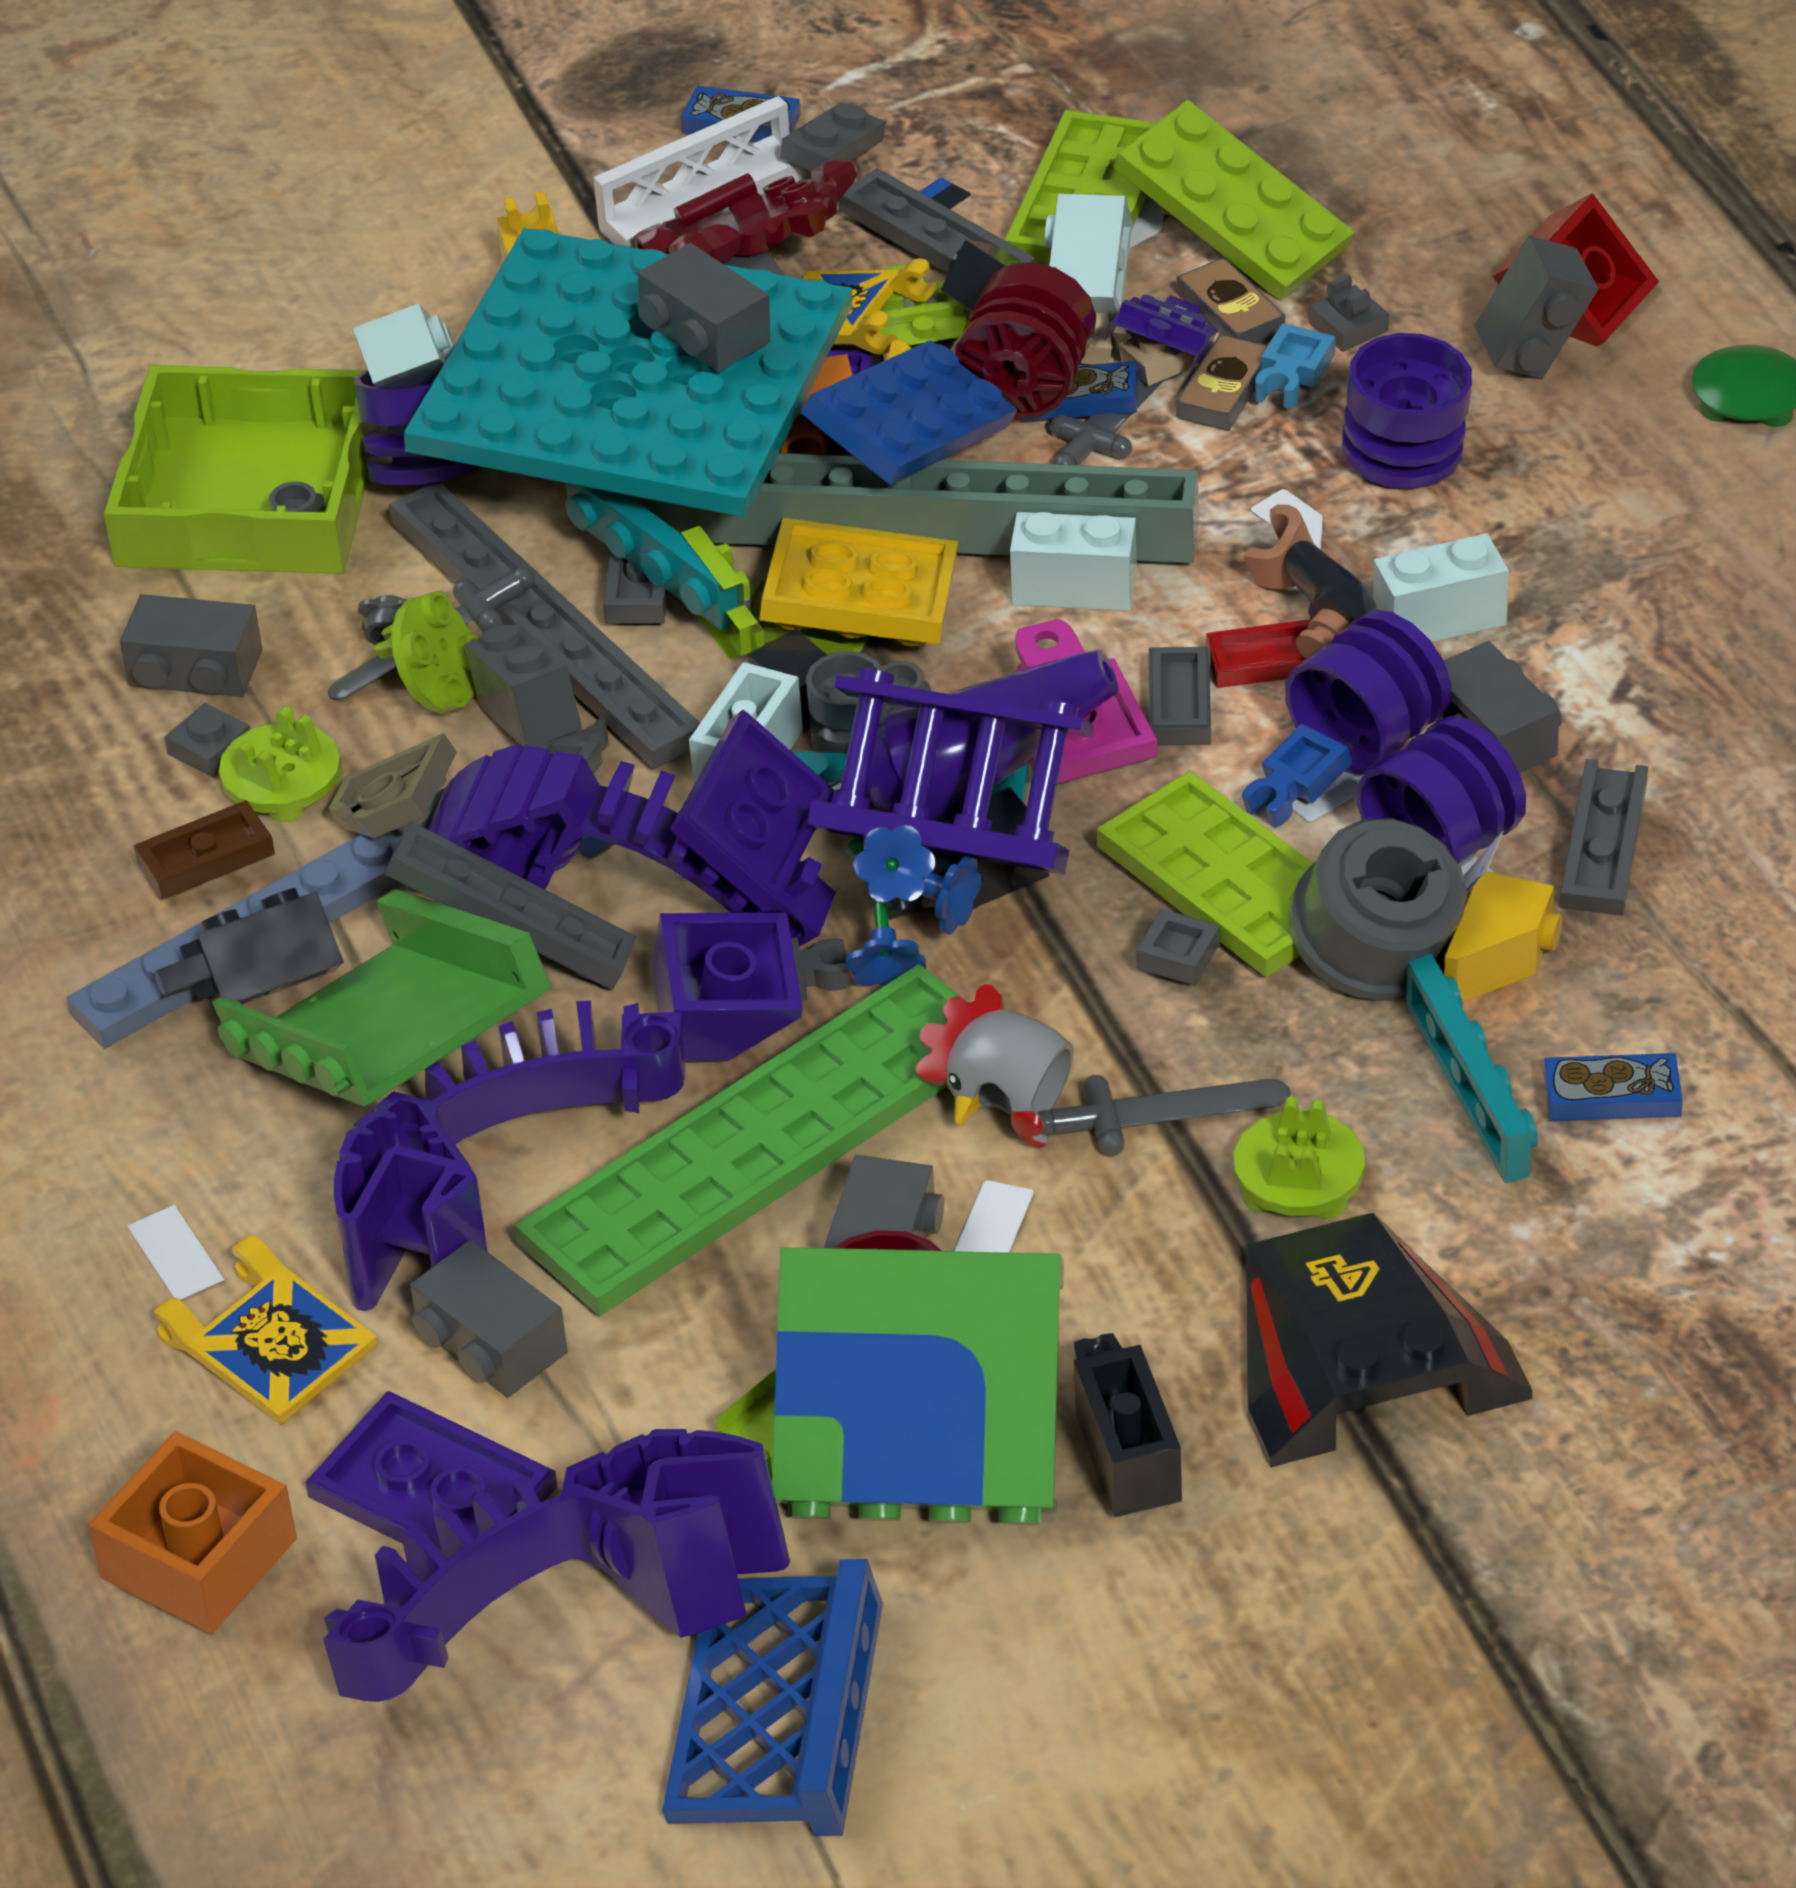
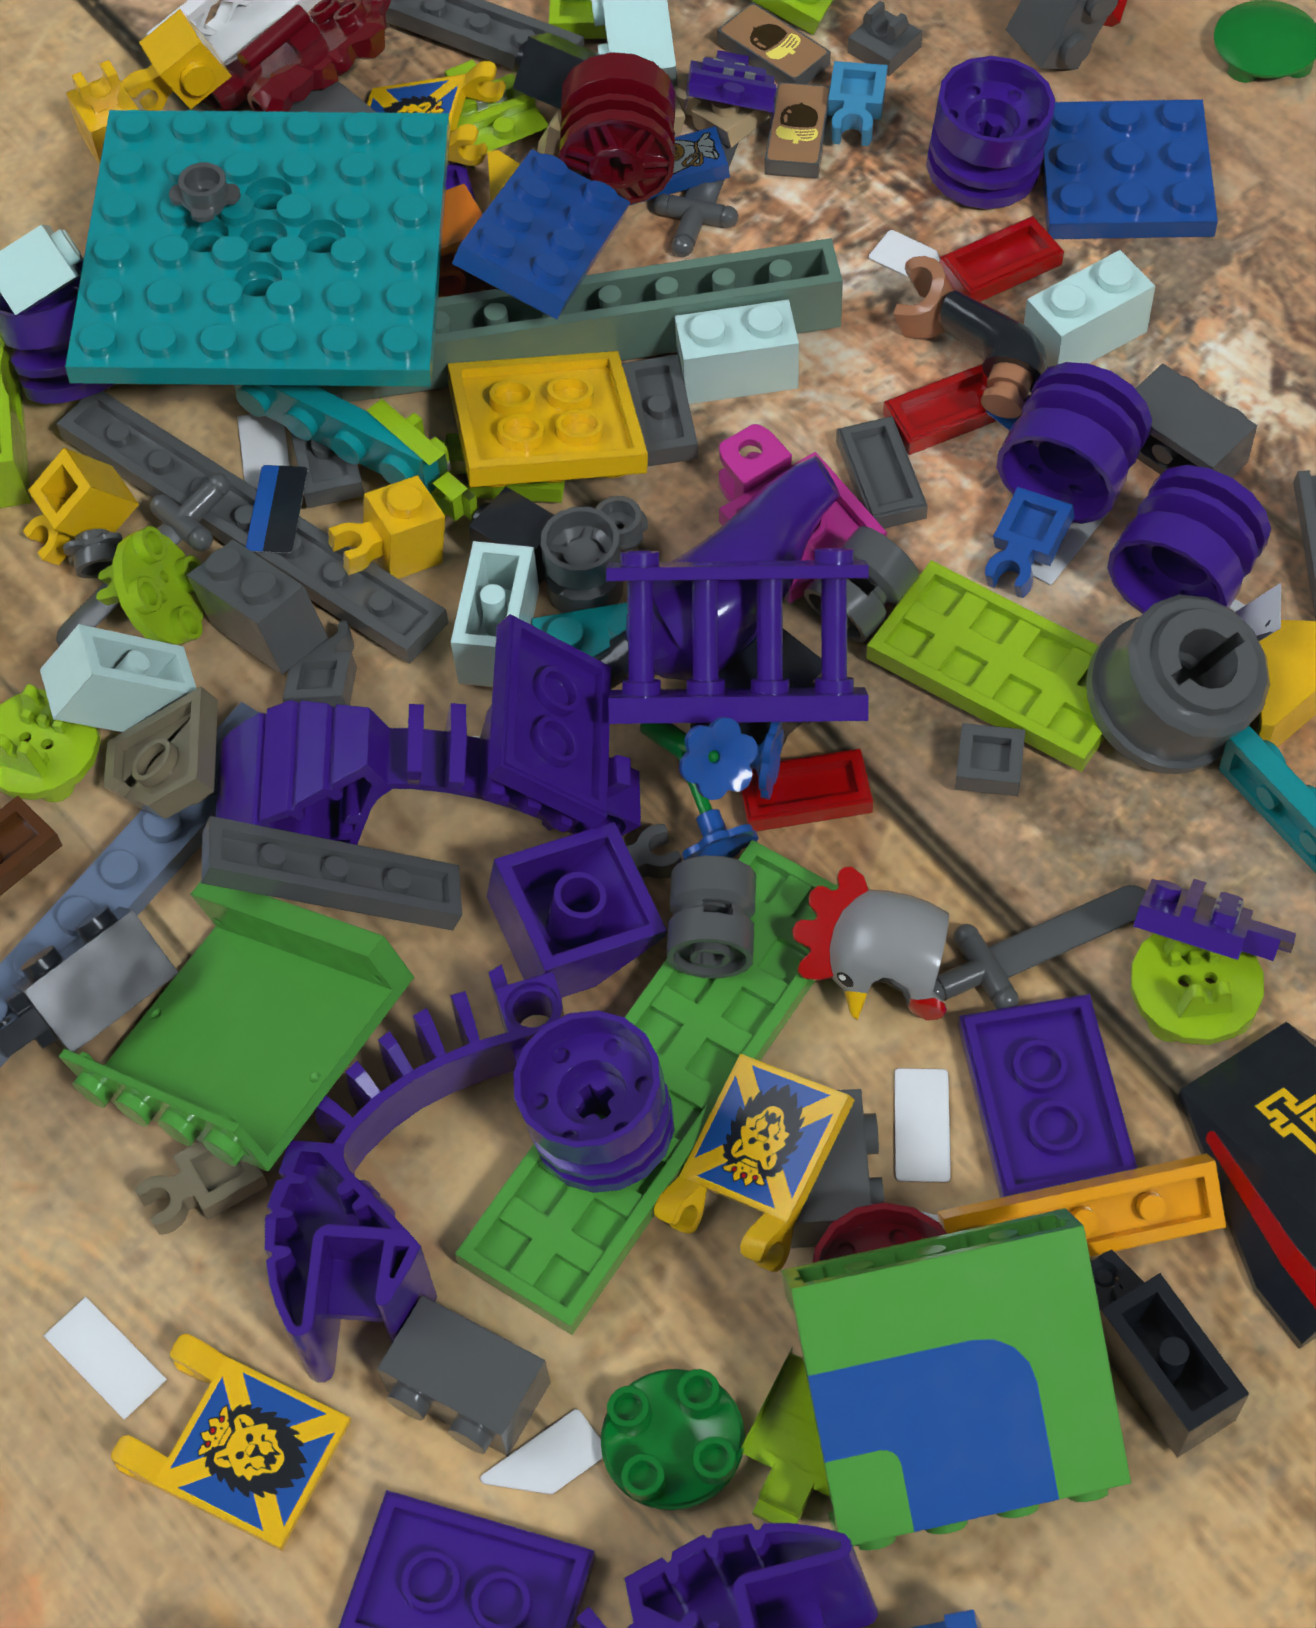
camera: 15 degrees left, 15 degrees up
dark grey brick [637,243,770,372] -> none
none -> yellow brick [23,448,139,566]
none -> light aqua brick [40,624,197,732]
none -> yellow brick [121,9,232,111]
none -> dark tan plate [135,1141,268,1235]
none -> dark grey plate [169,163,241,222]
none -> white sticker [237,414,289,489]
none -> black sticker [246,465,308,553]
none -> yellow brick [328,475,445,579]
none -> white sticker [480,1409,603,1494]
none -> dark purple wheel [513,1010,675,1193]
none -> green dish [601,1369,745,1511]
none -> dark grey plate [621,355,698,466]
none -> flag [654,1054,855,1272]
none -> dark grey wheel [667,856,756,978]
none -> red tile [740,749,873,832]
none -> dark grey wheel [804,526,919,643]
none -> light orange plate [937,1154,1226,1257]
none -> red tile [939,216,1064,302]
none -> dark purple tile [958,994,1138,1198]
none -> blue plate [1042,99,1218,239]
none -> dark purple piece [1133,879,1296,961]

